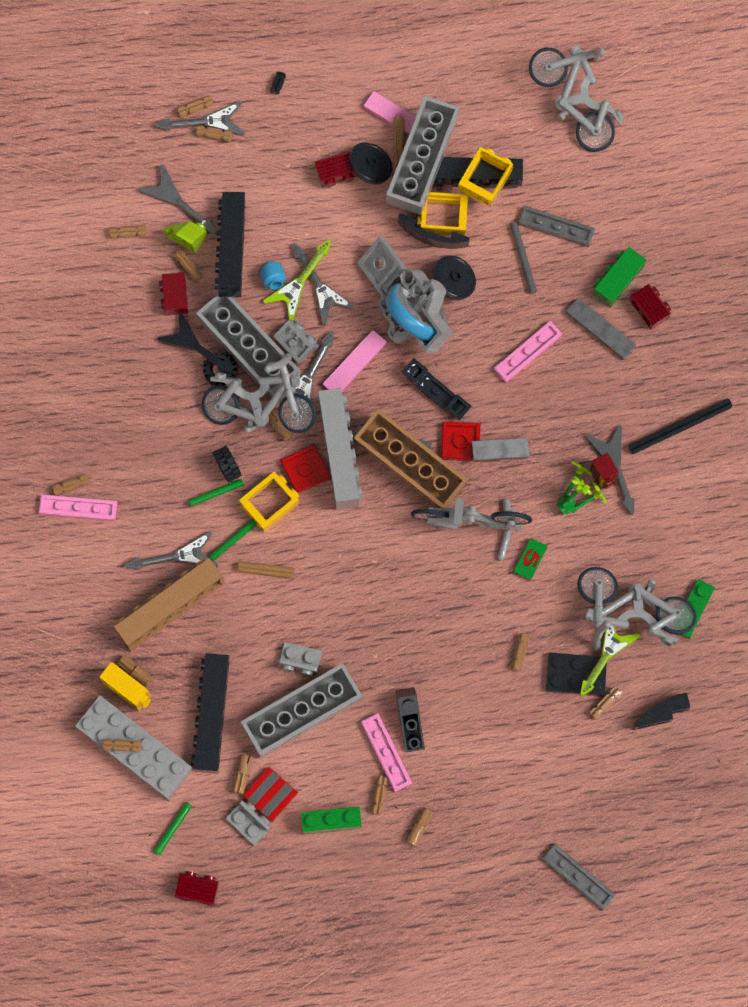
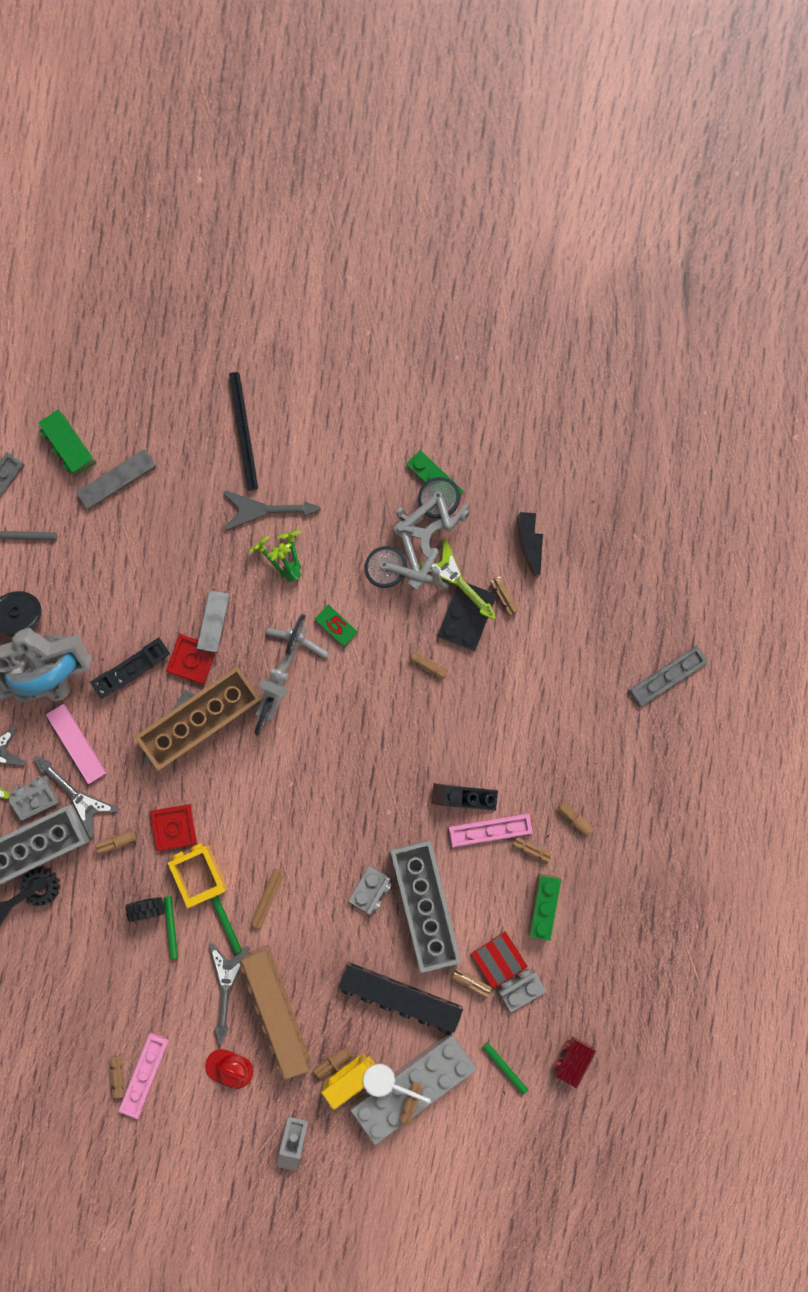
camera: 80 degrees left, 10 degrees up
piece [202,353,316,433] -> none
light grey brick [318,388,362,511] -> none
bright pink tile [493,321,563,383] -> none
dark red brick [590,453,619,489] -> none
dark red brick [629,284,671,330] -> none
none -> red piece [205,1049,254,1089]
none -> light grey slope [276,1117,308,1171]
none -> white piece [363,1064,431,1103]

